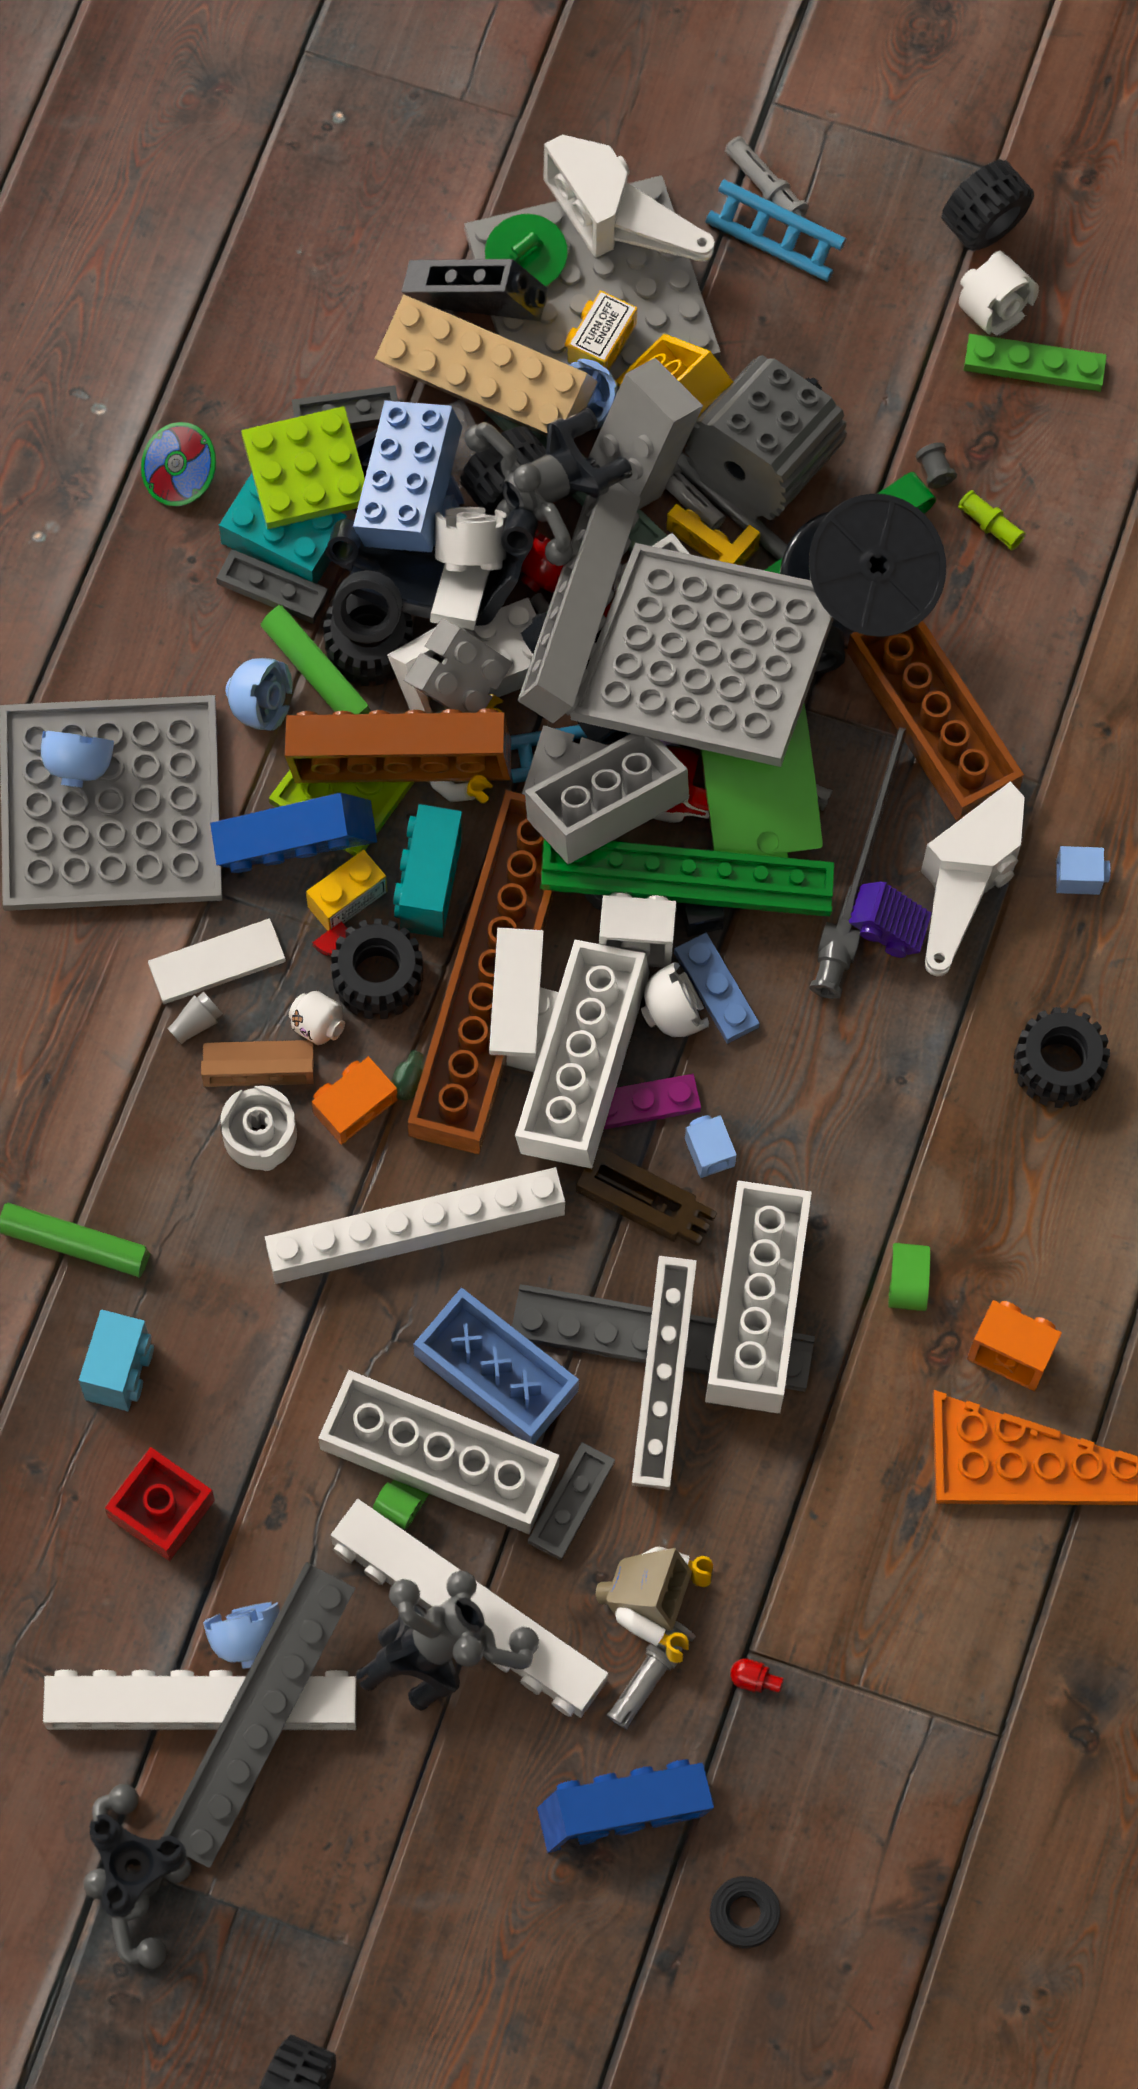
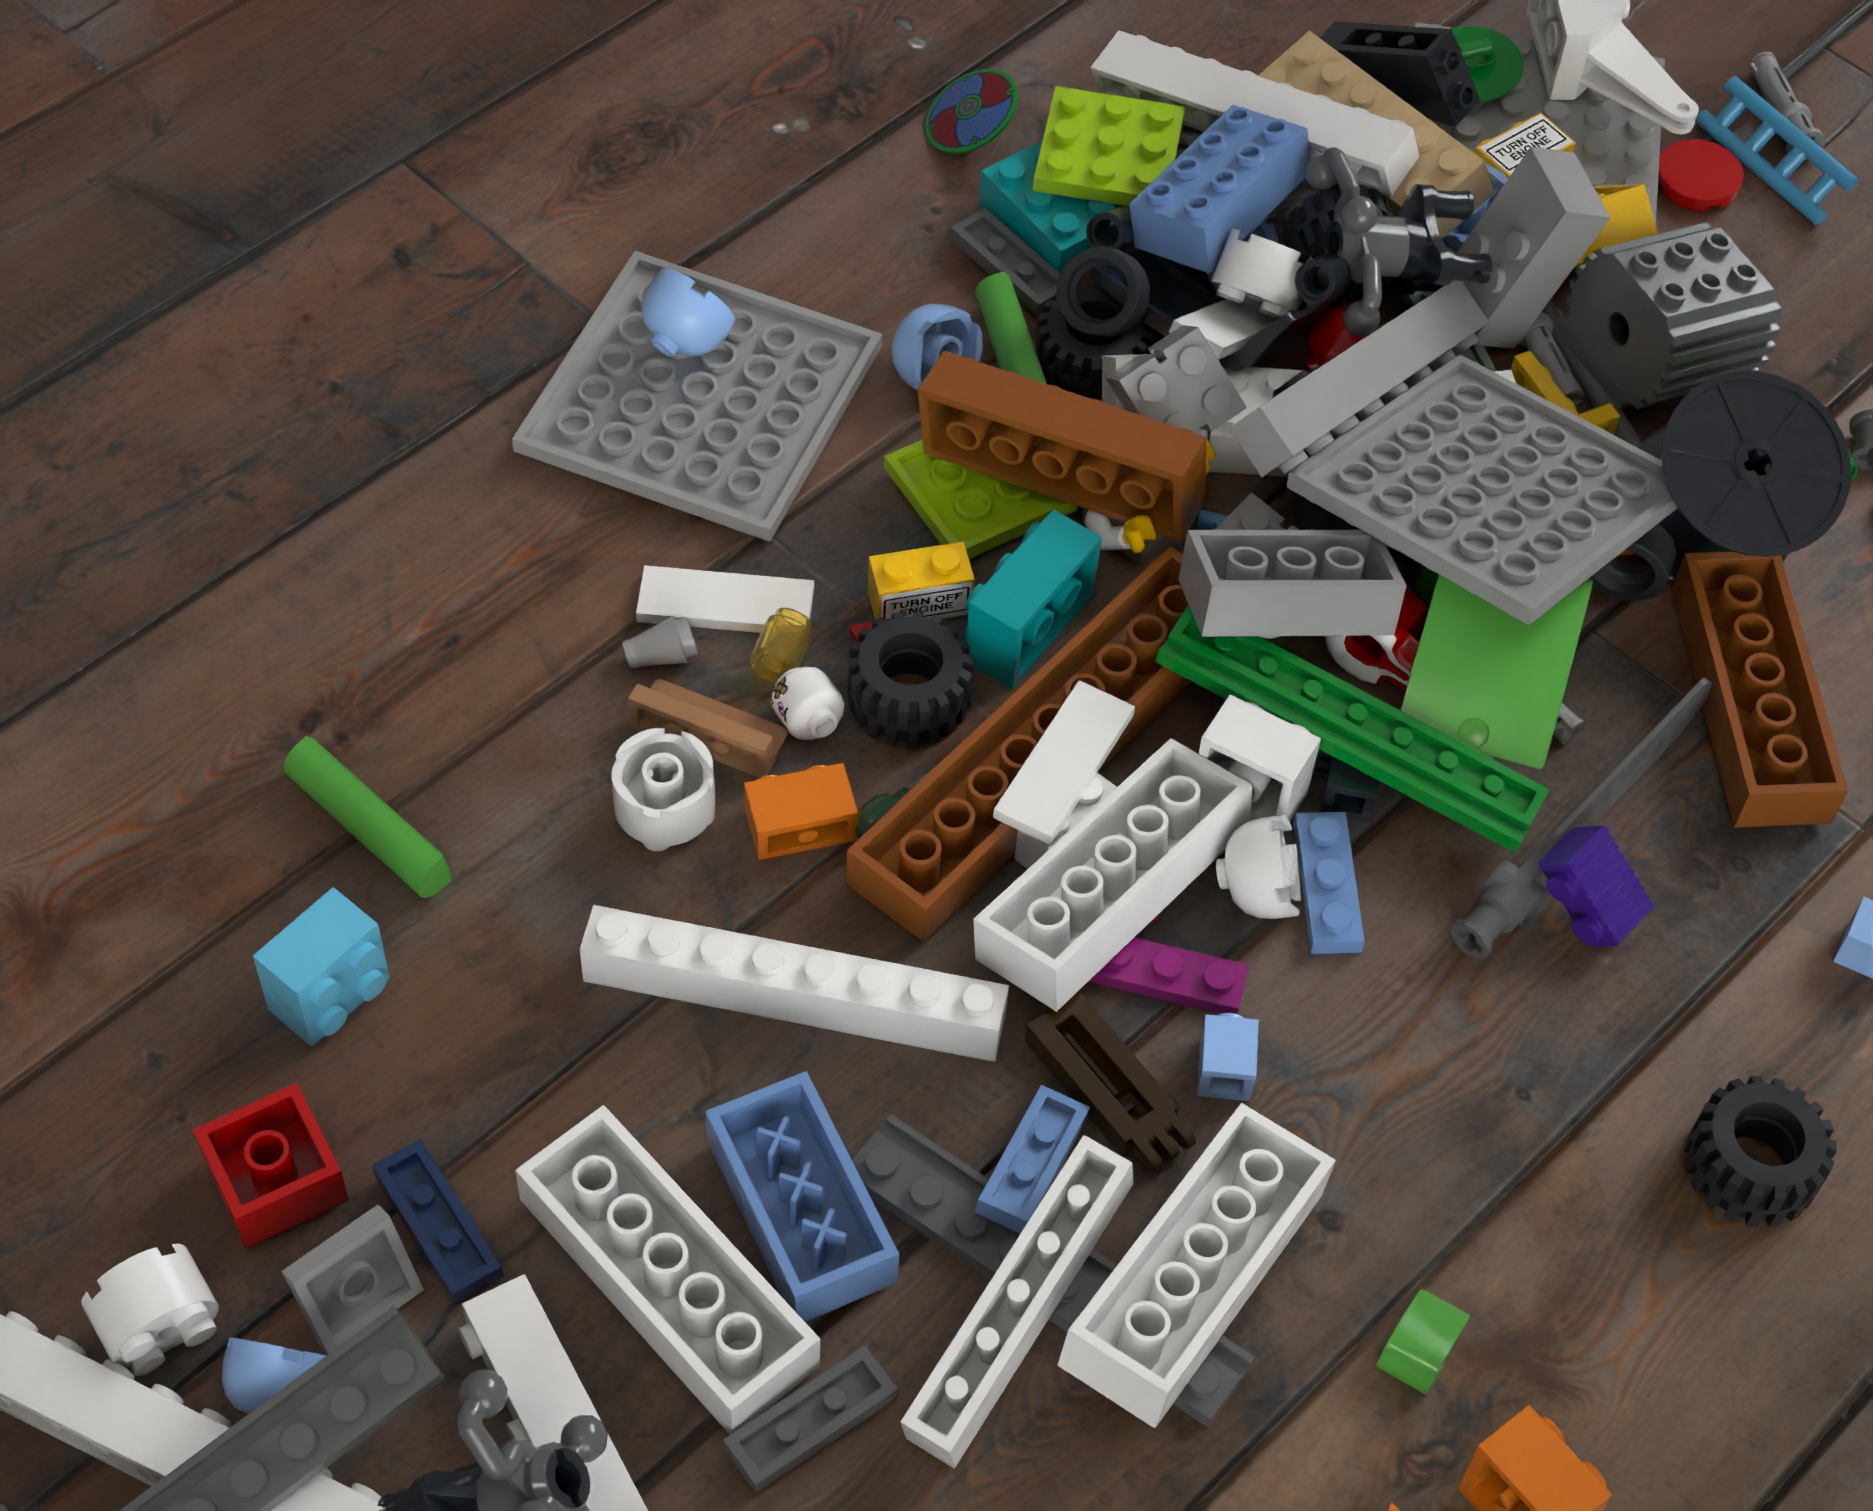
camera: 25 degrees right, 15 degrees down
blue wedge [210,793,377,873] -> none
bright green panel [372,1480,429,1530] -> none
white slope [921,782,1025,976] -> none
none -> white brick [81,1244,219,1376]
none -> light grey hinge [281,1205,424,1355]
none -> dark blue plate [372,1139,504,1304]
none -> clear yellow brick [749,608,812,684]
none -> medium blue plate [975,1085,1090,1234]
none -> white brick [1090,30,1420,196]
none -> red tile [1658,139,1744,211]

